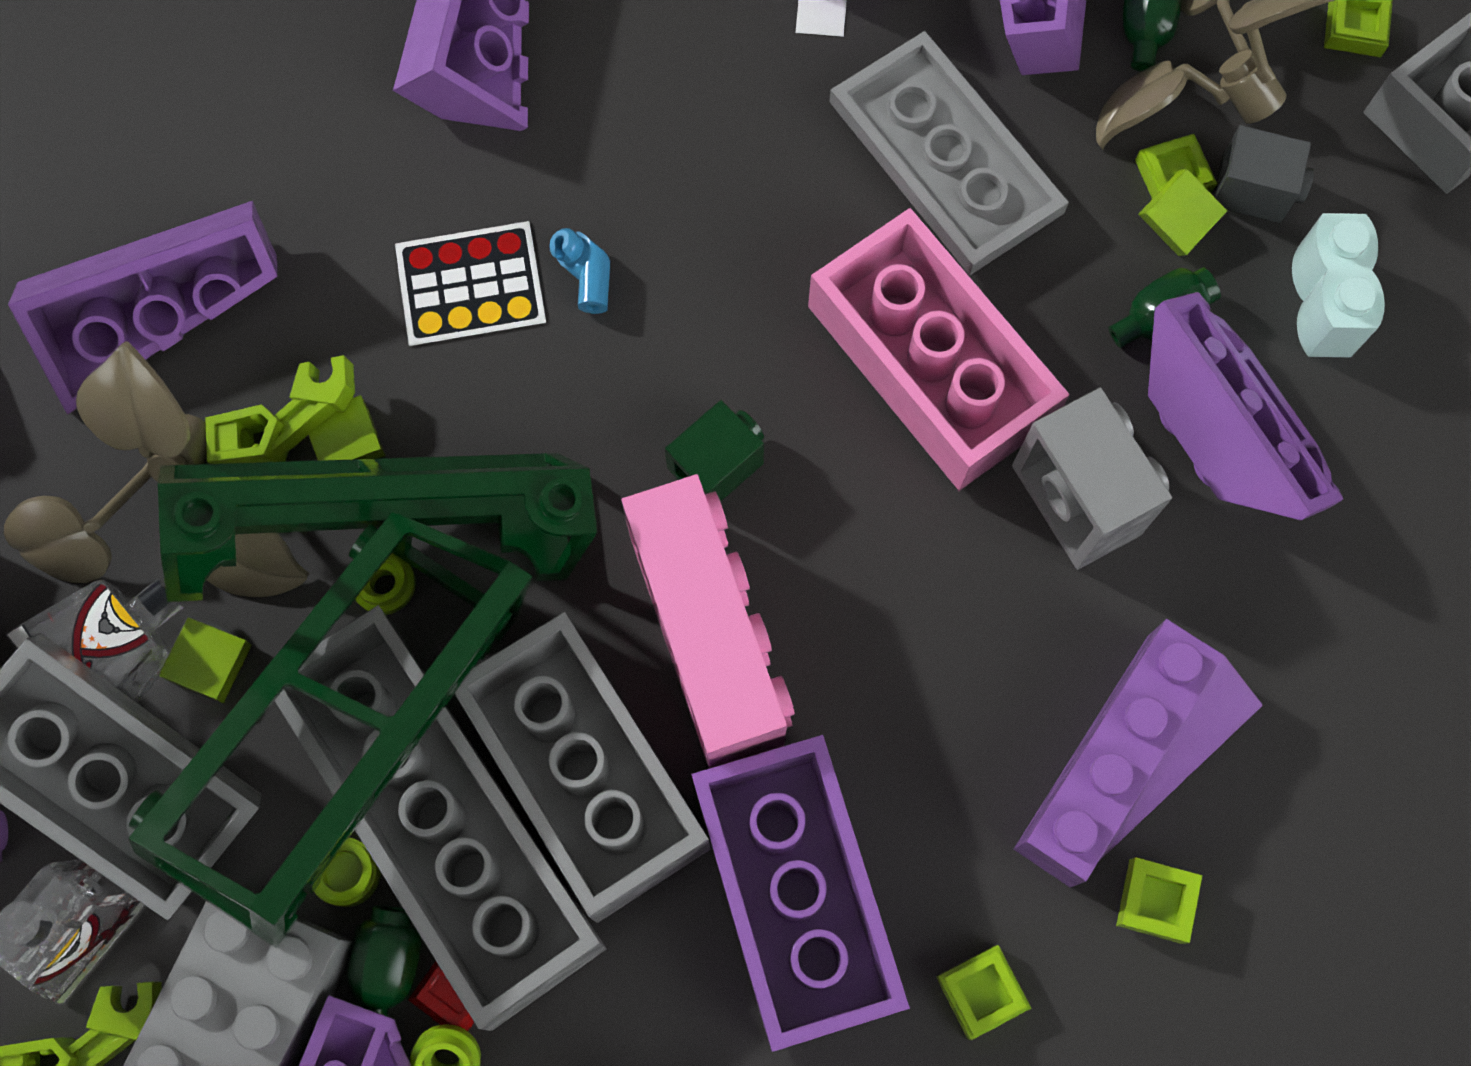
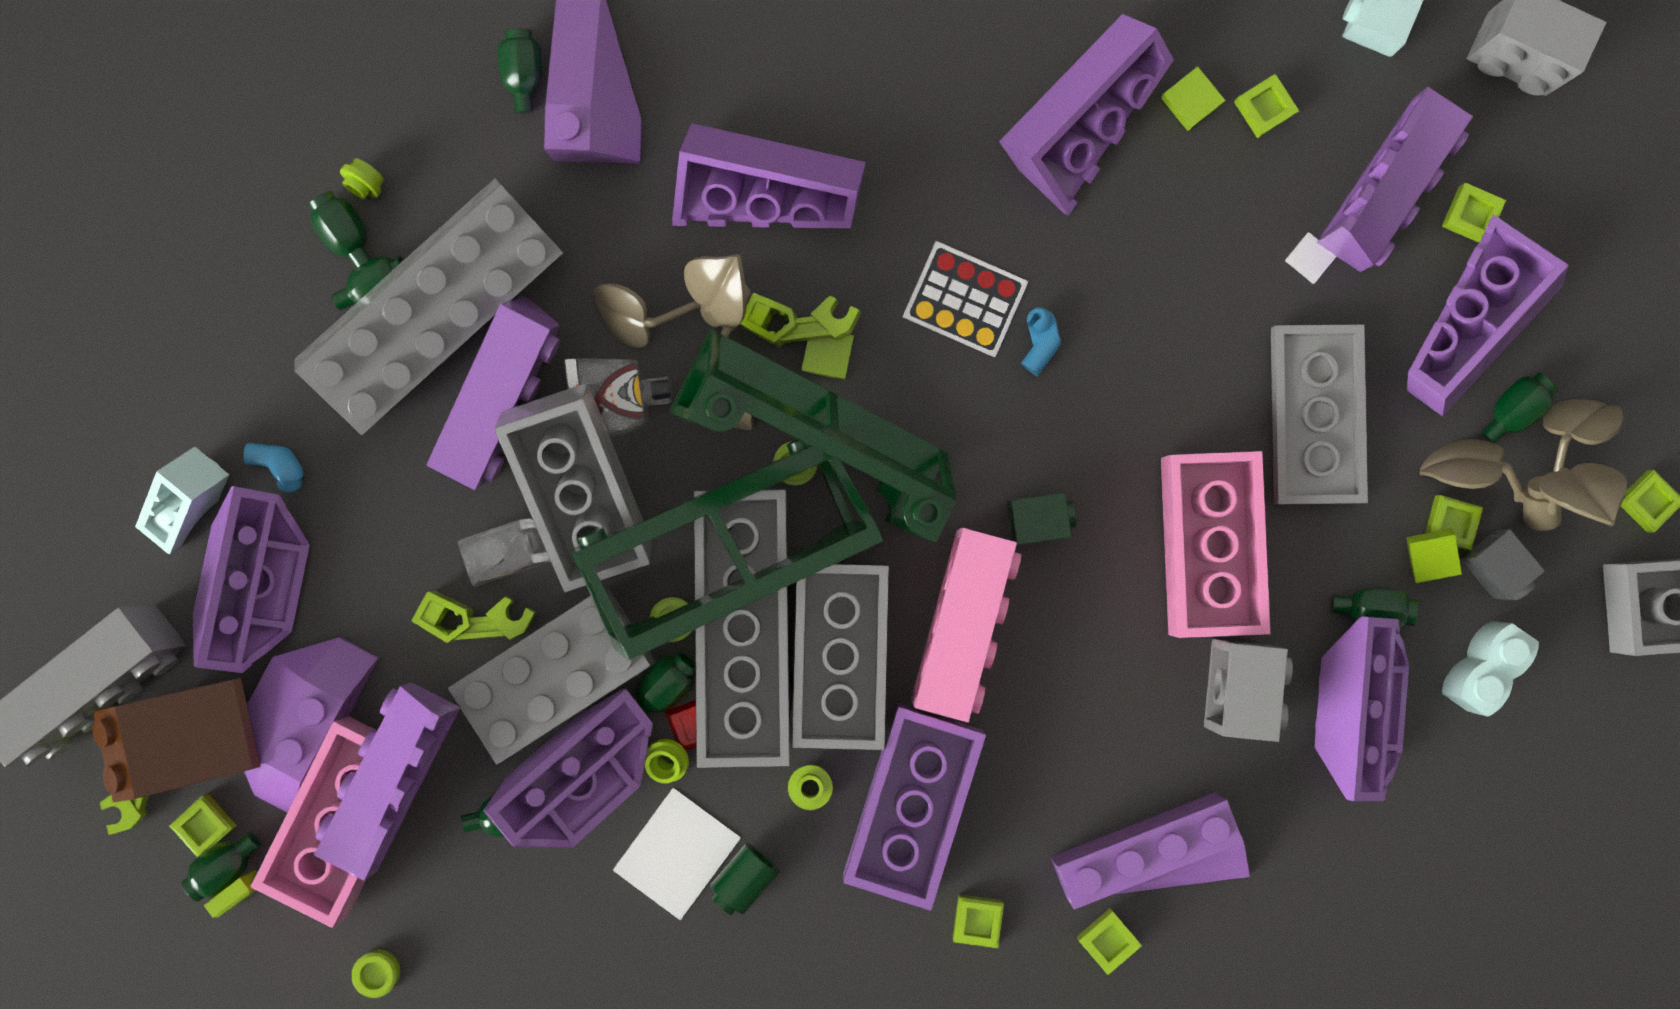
camera: 30 degrees right, 15 degrees up
lime tile [158,617,252,703] -> none
none -> lime plate [788,764,833,810]

